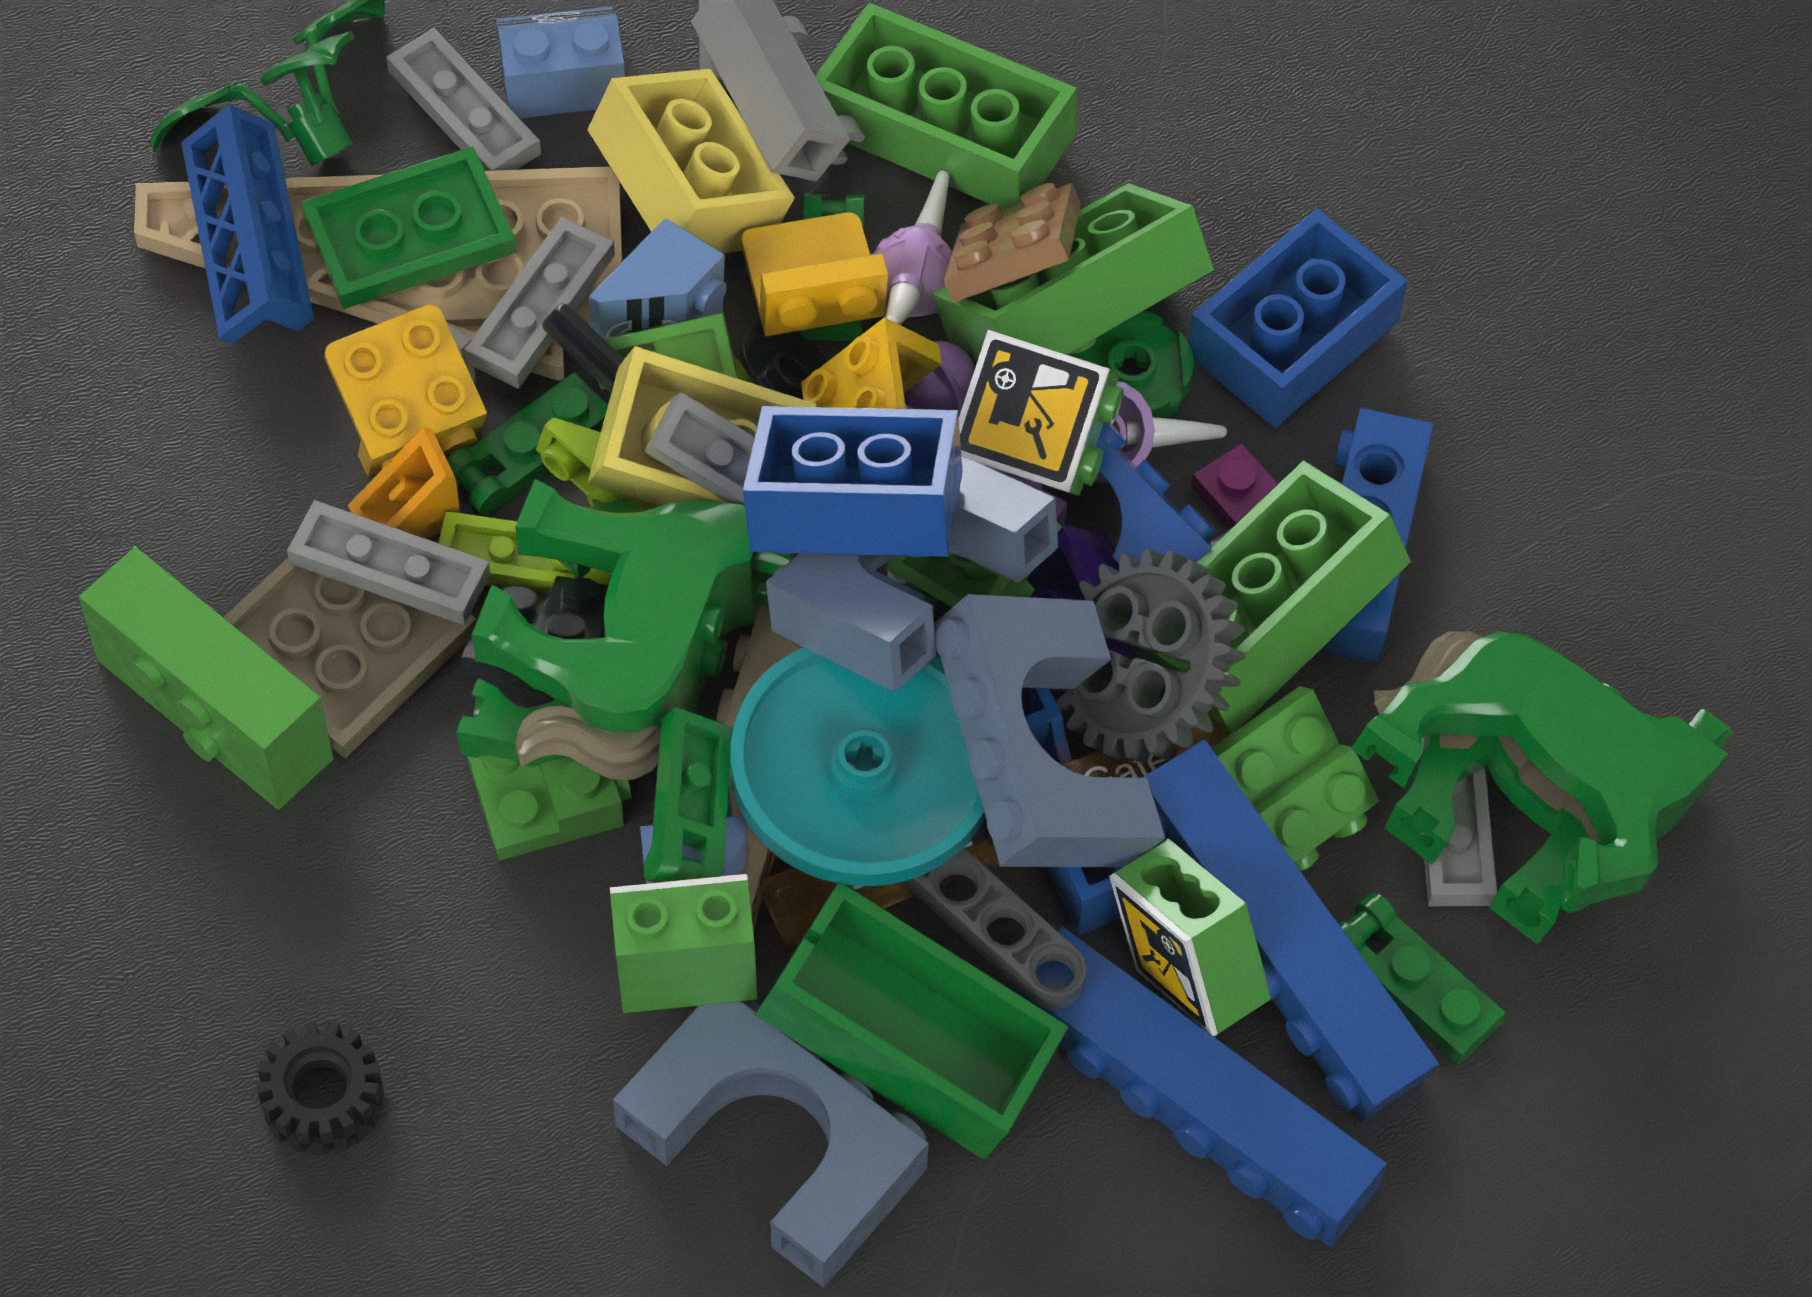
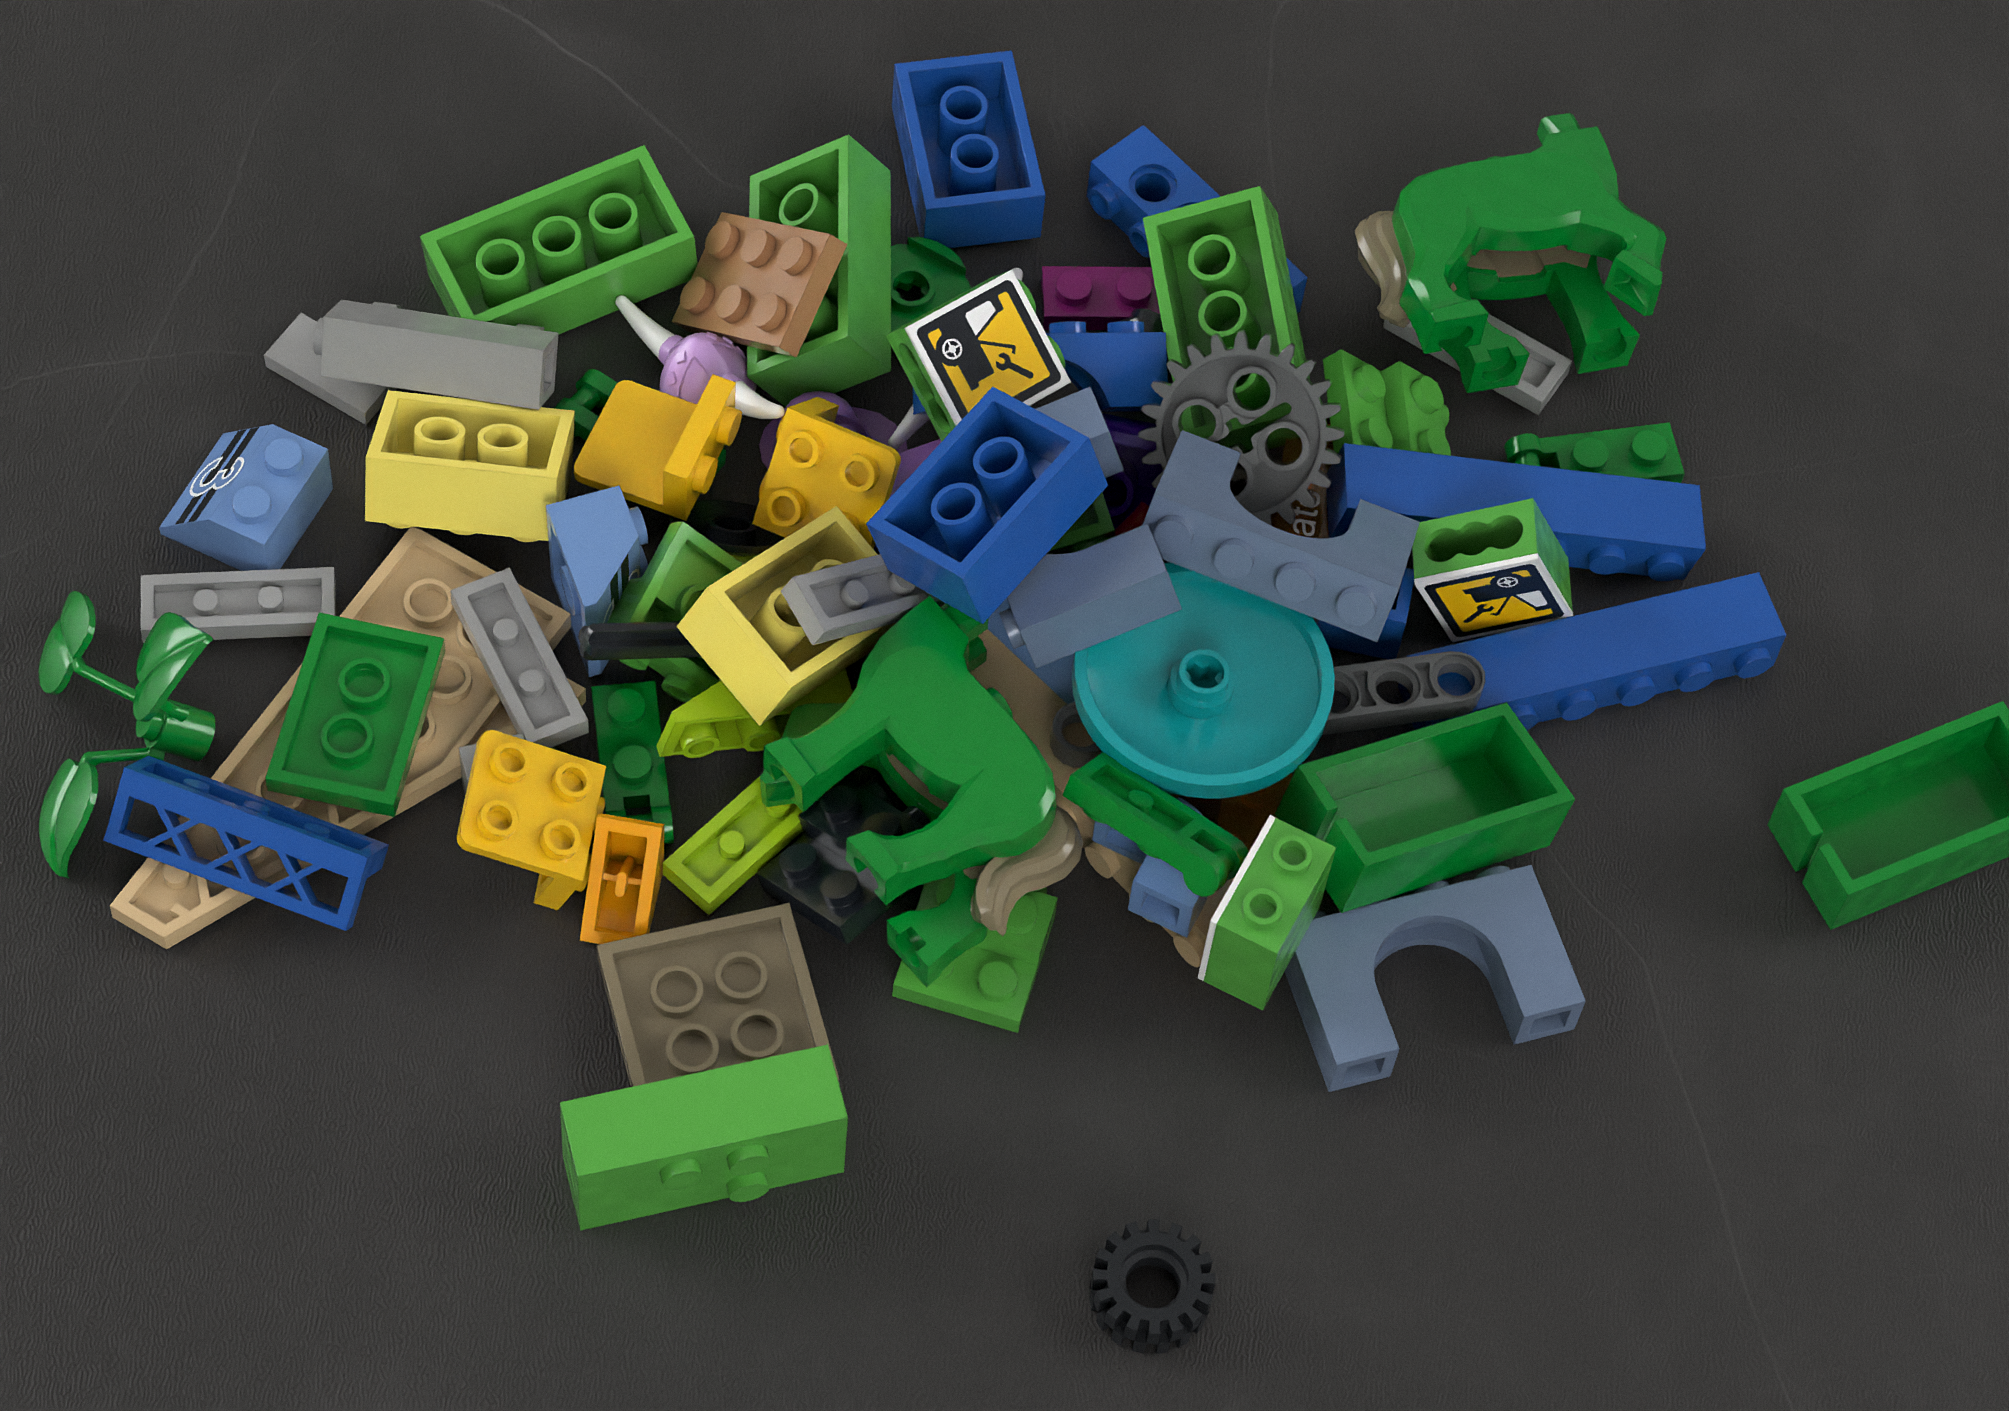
camera: 60 degrees left, 0 degrees up
light grey plate [287,500,491,625] -> none

